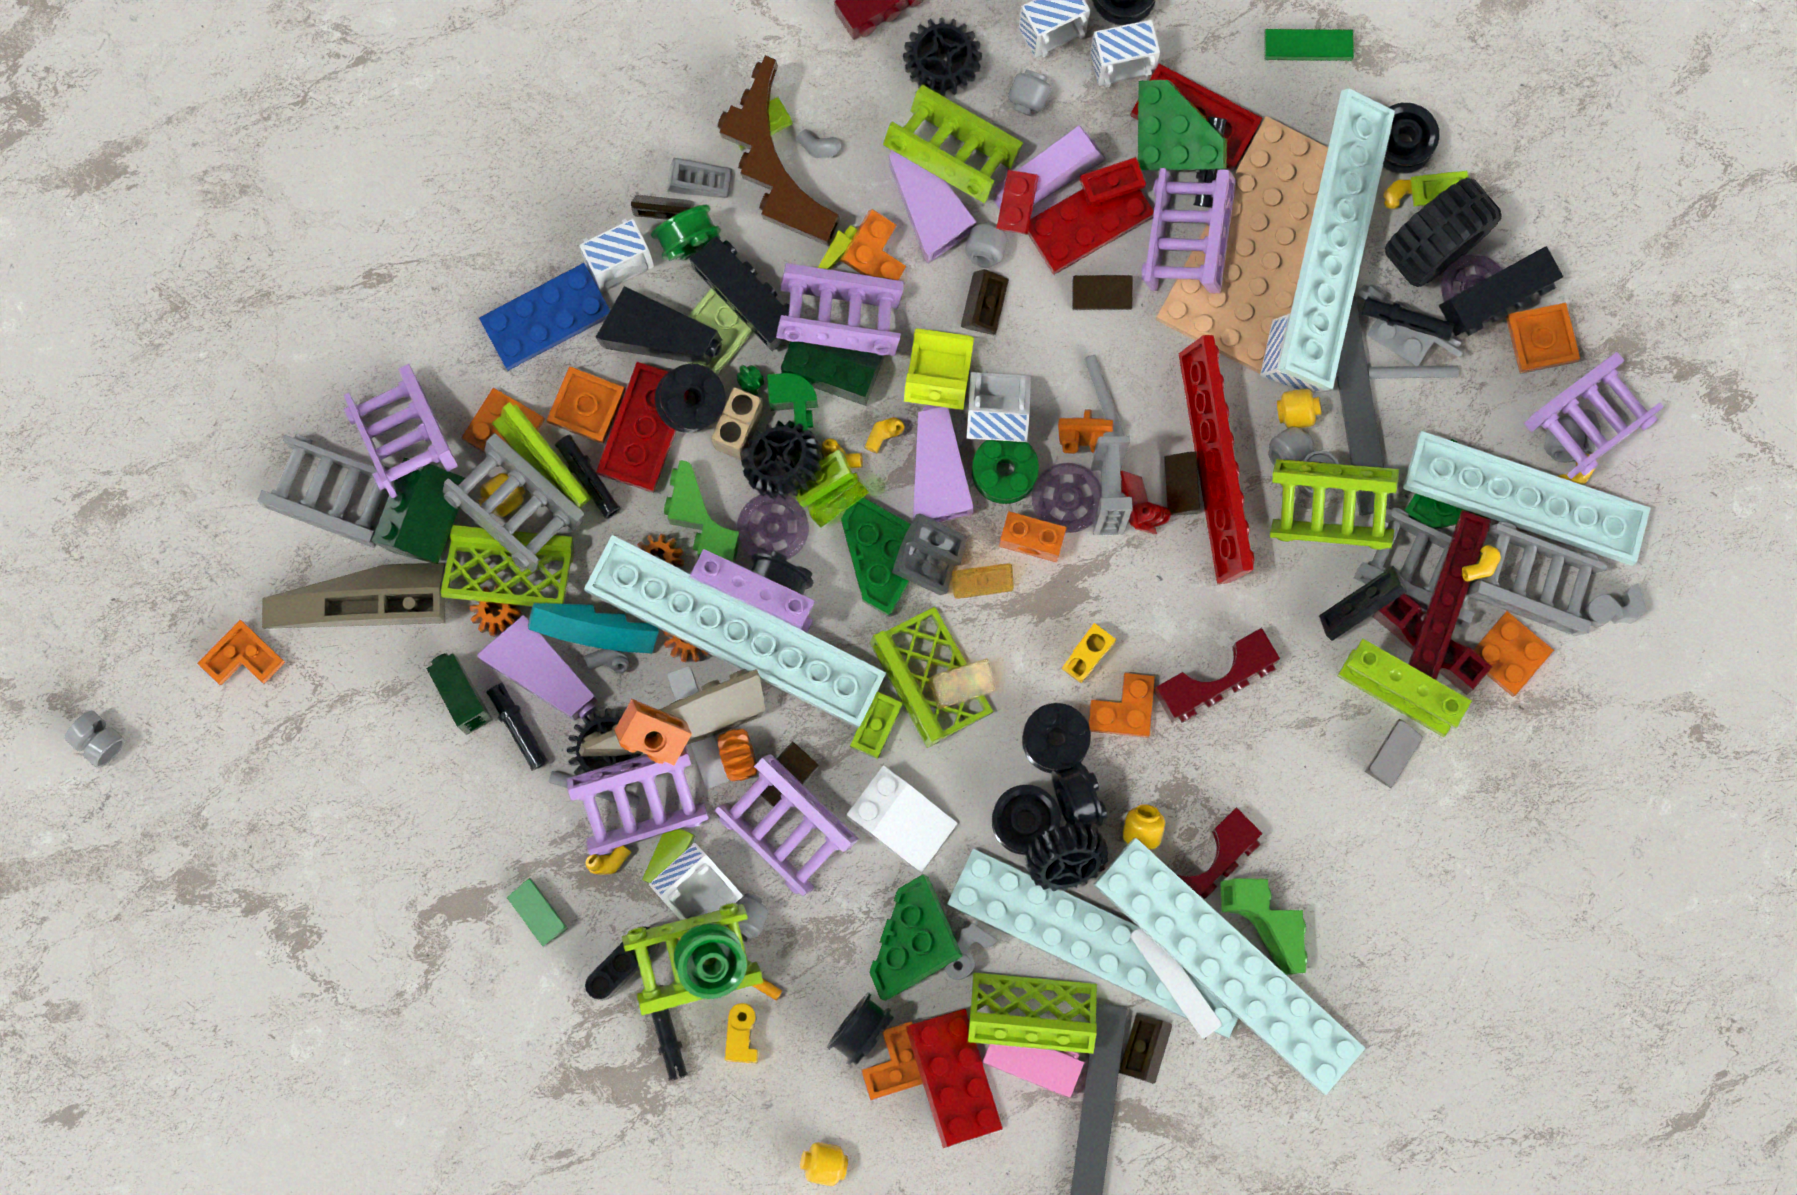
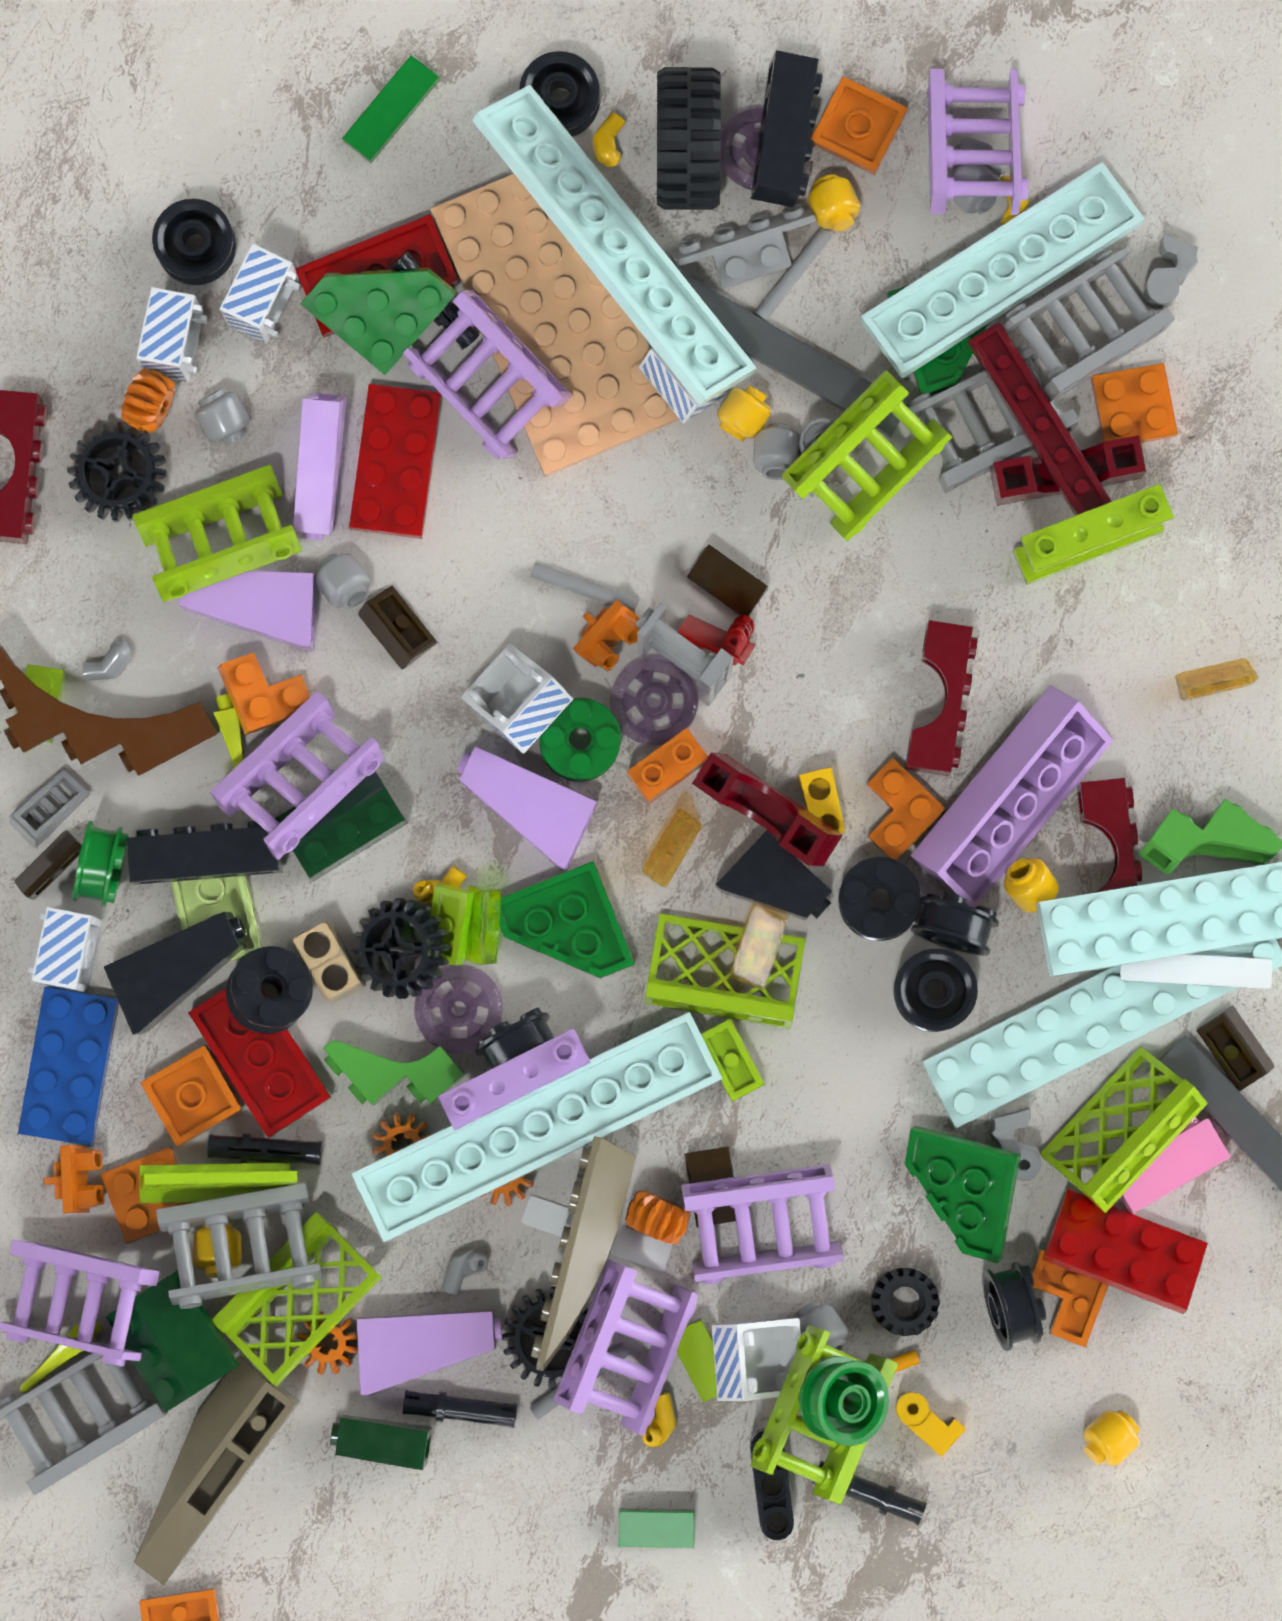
camera: 50 degrees left, 5 degrees up
teal slope [528,603,659,654] -> none
orange brick [615,699,692,765] -> none
green plate [737,365,764,396] -> none
green brick [767,373,818,431] -> none
white slope [847,765,958,873] -> none
yellow arm [864,417,905,453] -> none
dark grey slope [892,513,968,595] -> none
neon yellow panel [904,328,974,410] -> none
red plate [996,170,1039,235] -> none
black gear [1025,822,1108,891] -> none
dark brown slope [1072,275,1133,310] -> none
red plate [1079,157,1146,206] -> none
red plate [1178,335,1255,585] -> none
black tile [1319,566,1407,641] -> none
black pin [1361,296,1454,341] -> none
slope [1365,719,1423,788] -> none
lime plate [1410,170,1468,207] -> none
yellow arm [1462,545,1501,582] -> none
none -> neon yellow piece [20,1320,103,1393]
none -> orange hips [43,1145,105,1214]
none -> orange gear [121,368,175,433]
none -> dark red arch [692,752,843,867]
none -> black slope [715,830,832,920]
none -> yellow head [807,174,861,232]
none -> black tyre [871,1268,940,1336]
none -> lavender slope [910,685,1113,908]
none -> clear yellow slope [1175,658,1258,701]

